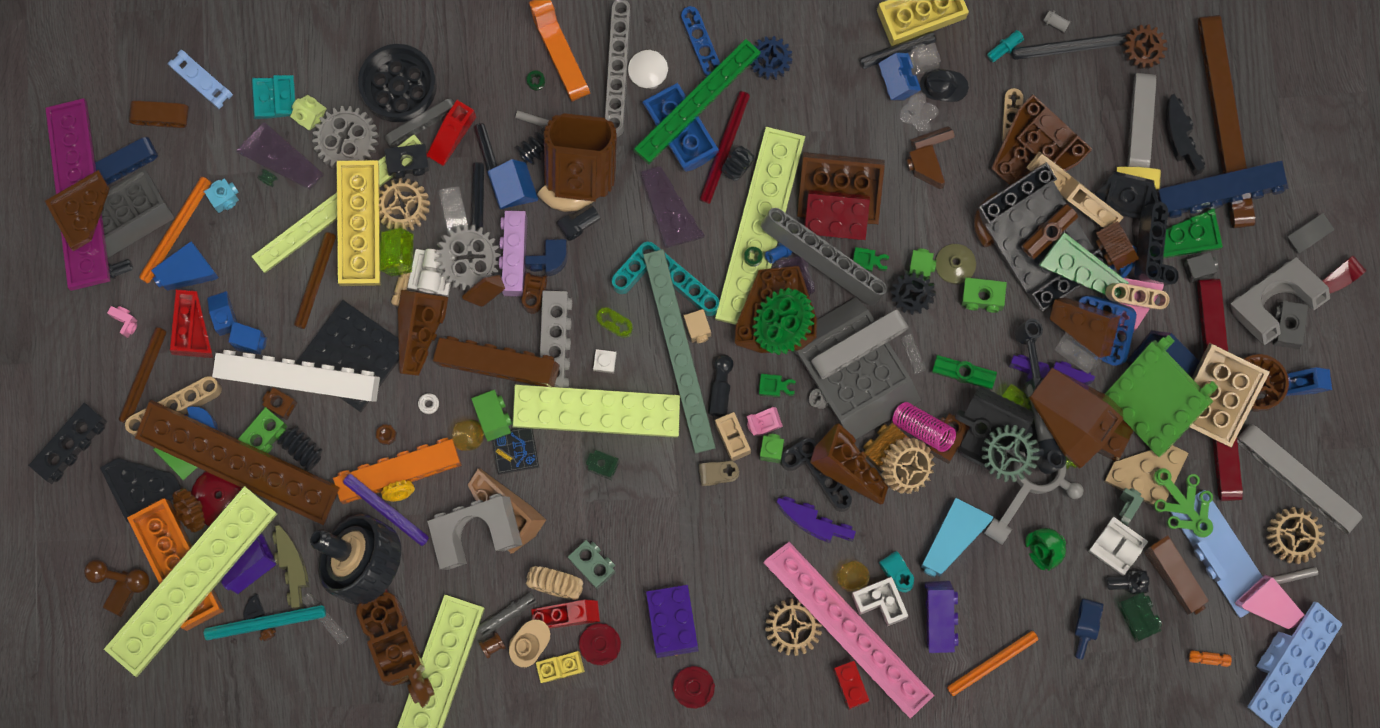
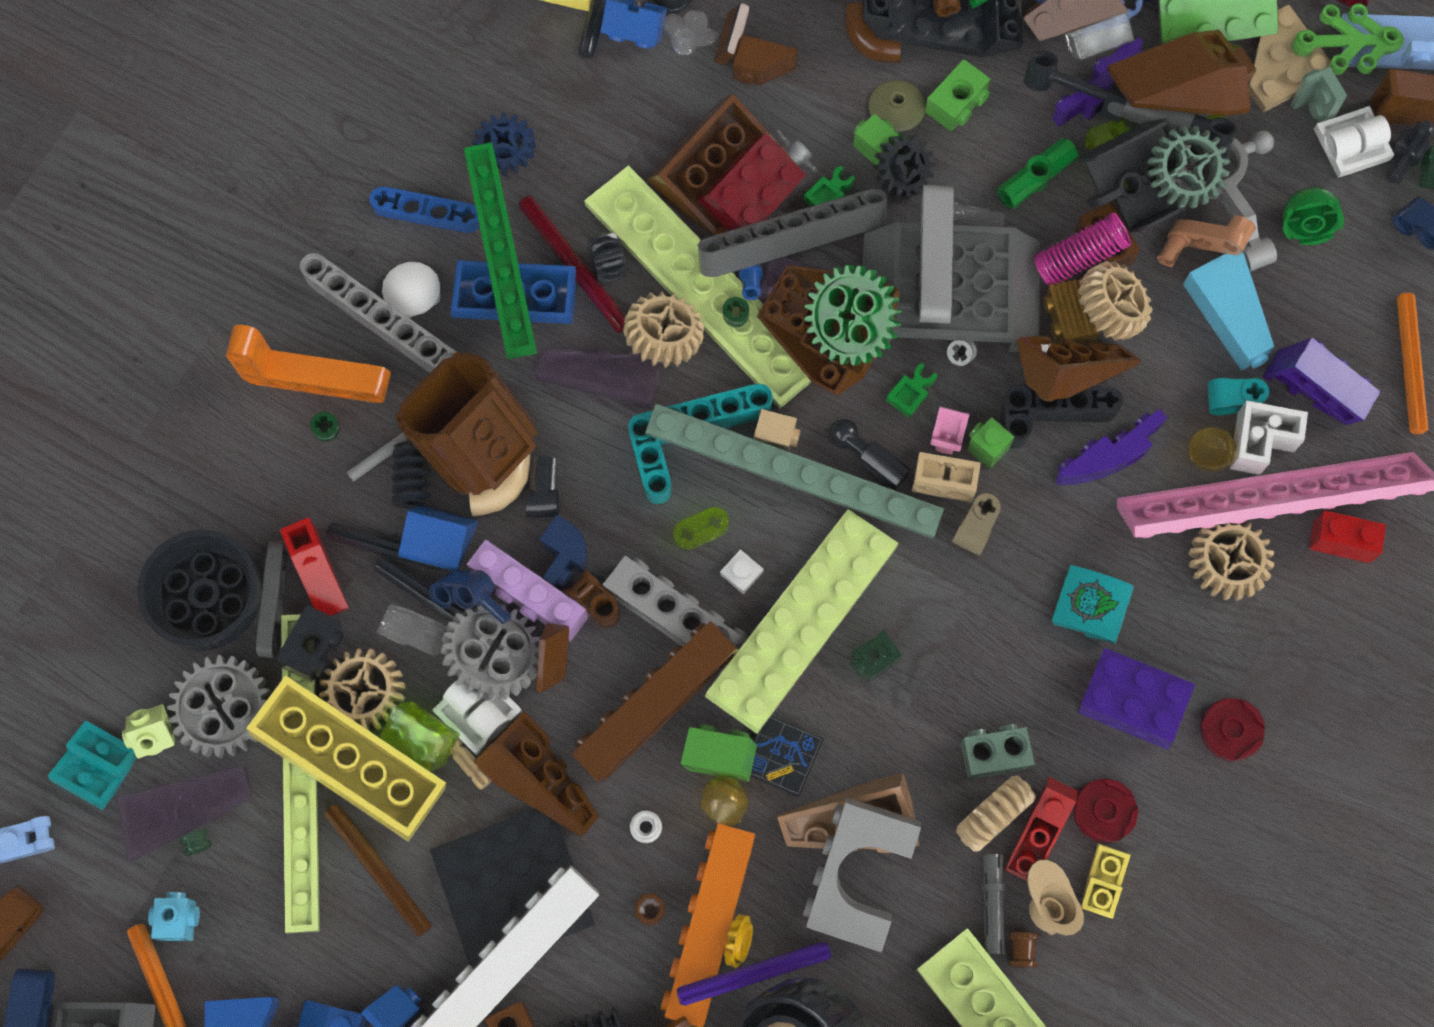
camera: 60 degrees left, 5 degrees down
none -> dark blue beam [429,570,512,625]
none -> tan gear [623,291,704,368]
none -> clear plate [776,129,817,173]
none -> teal slope [1052,565,1134,644]
none -> nougat beam [1157,215,1256,267]

